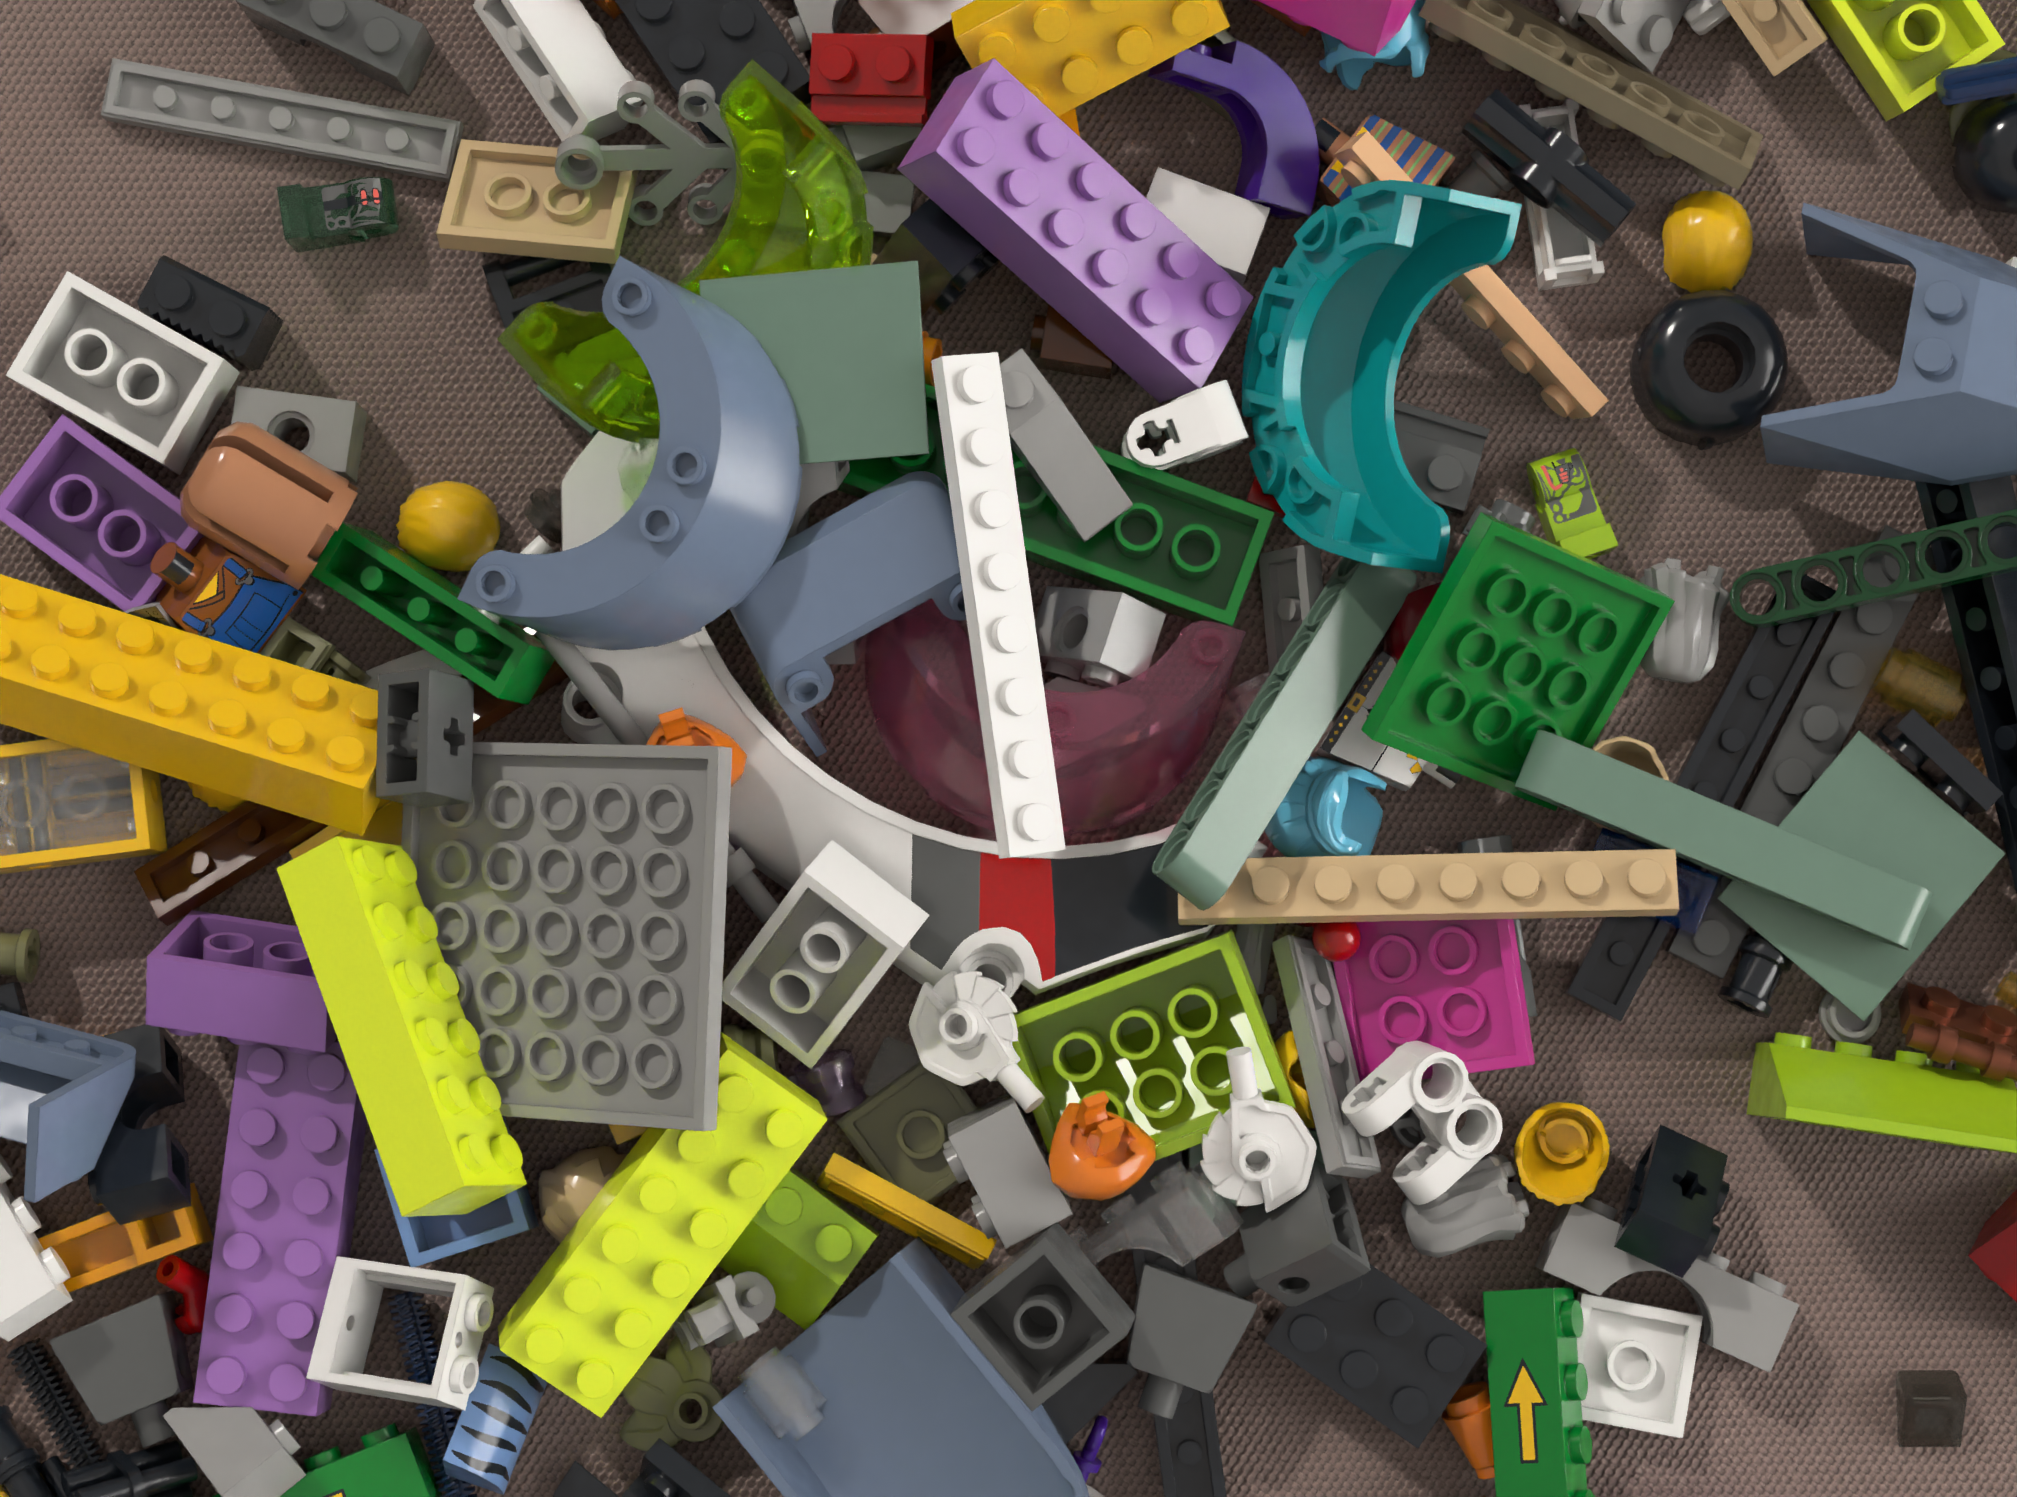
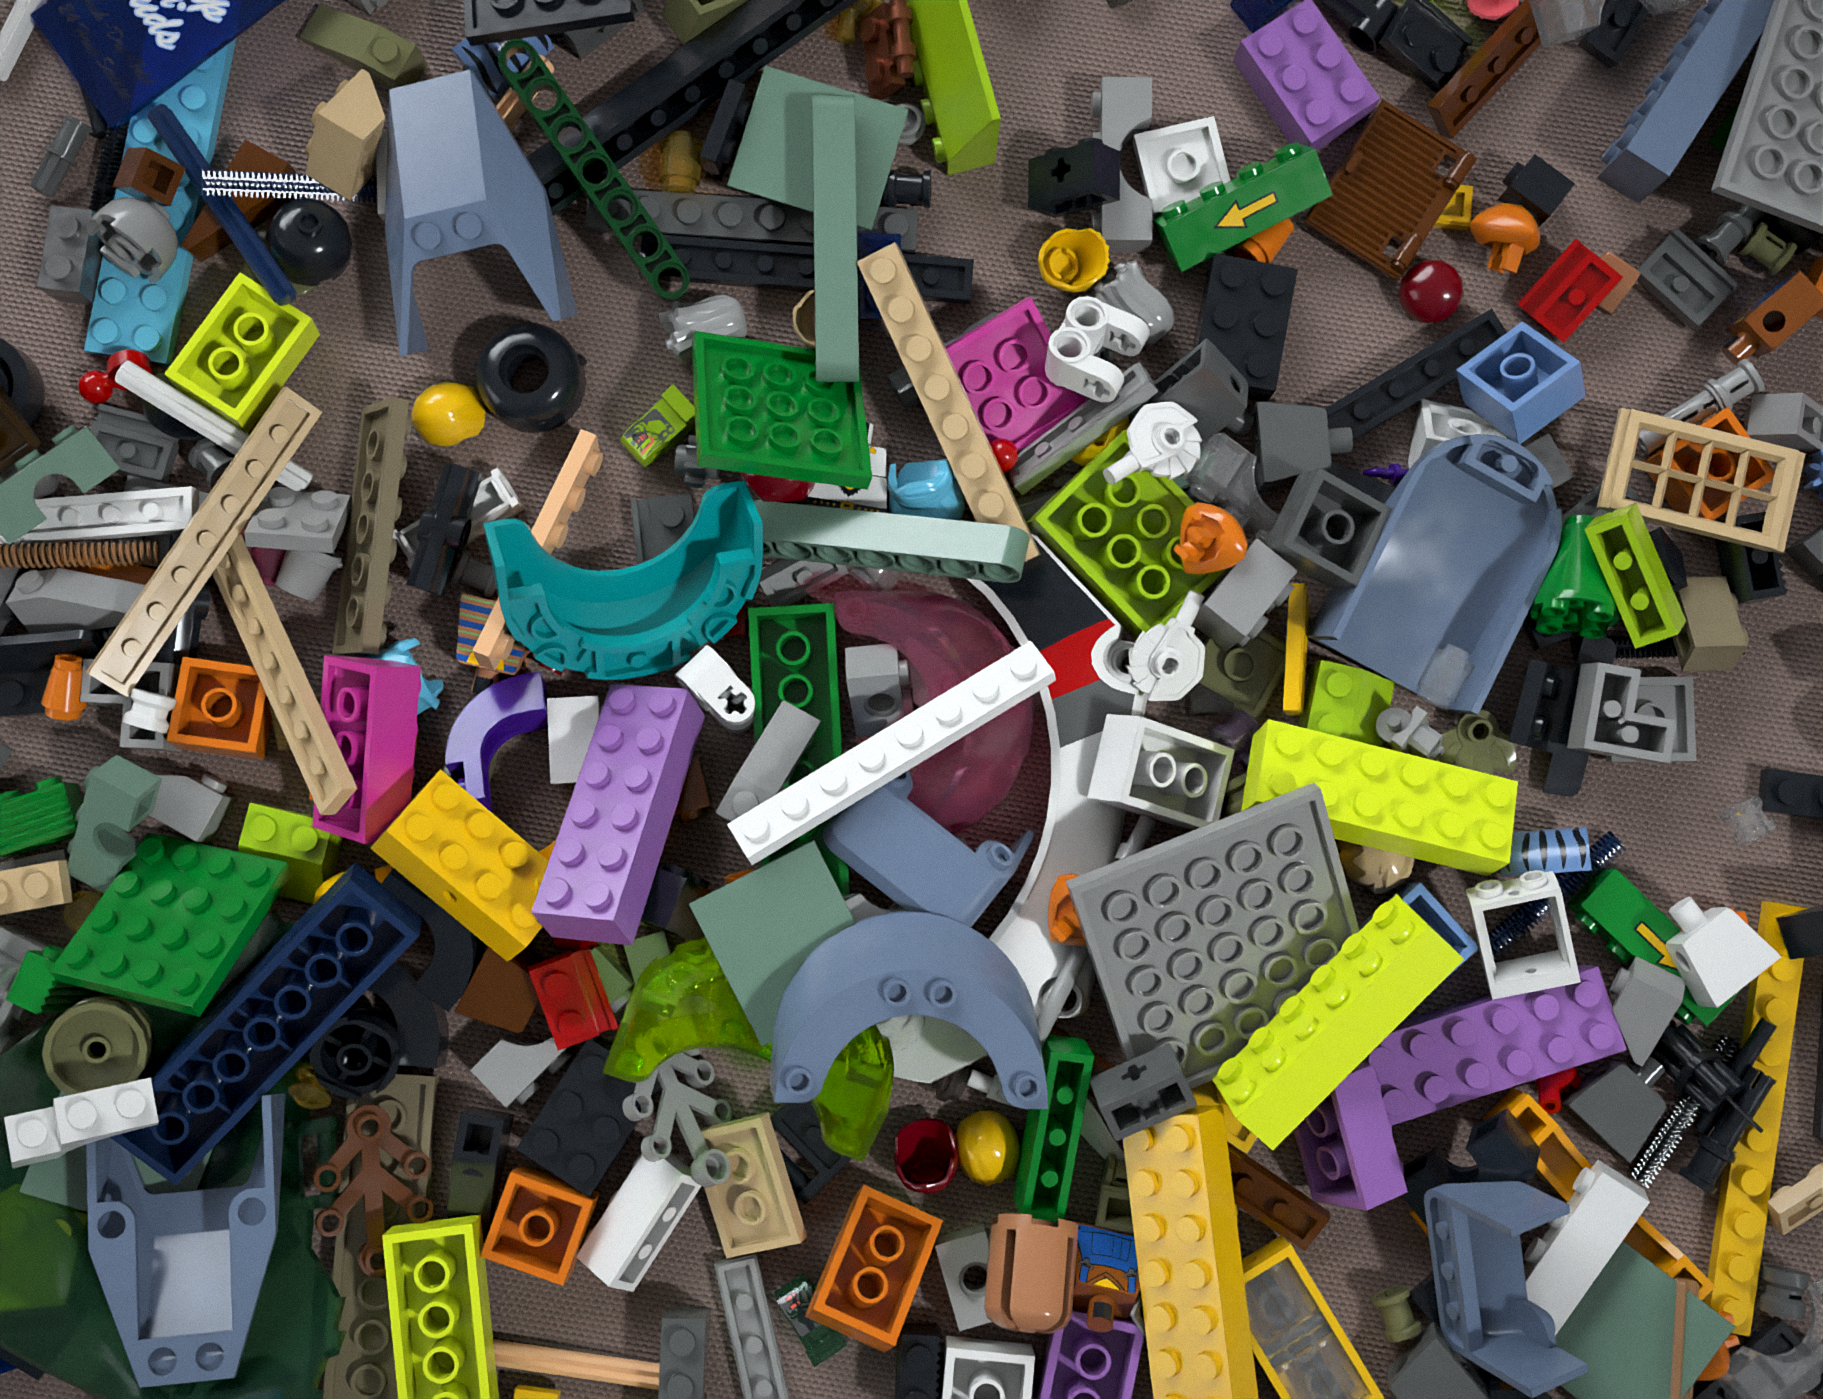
camera: 120 degrees left, 0 degrees up
none -> orange brick [805,1185,943,1353]
none -> dark red hair [894,1117,958,1194]

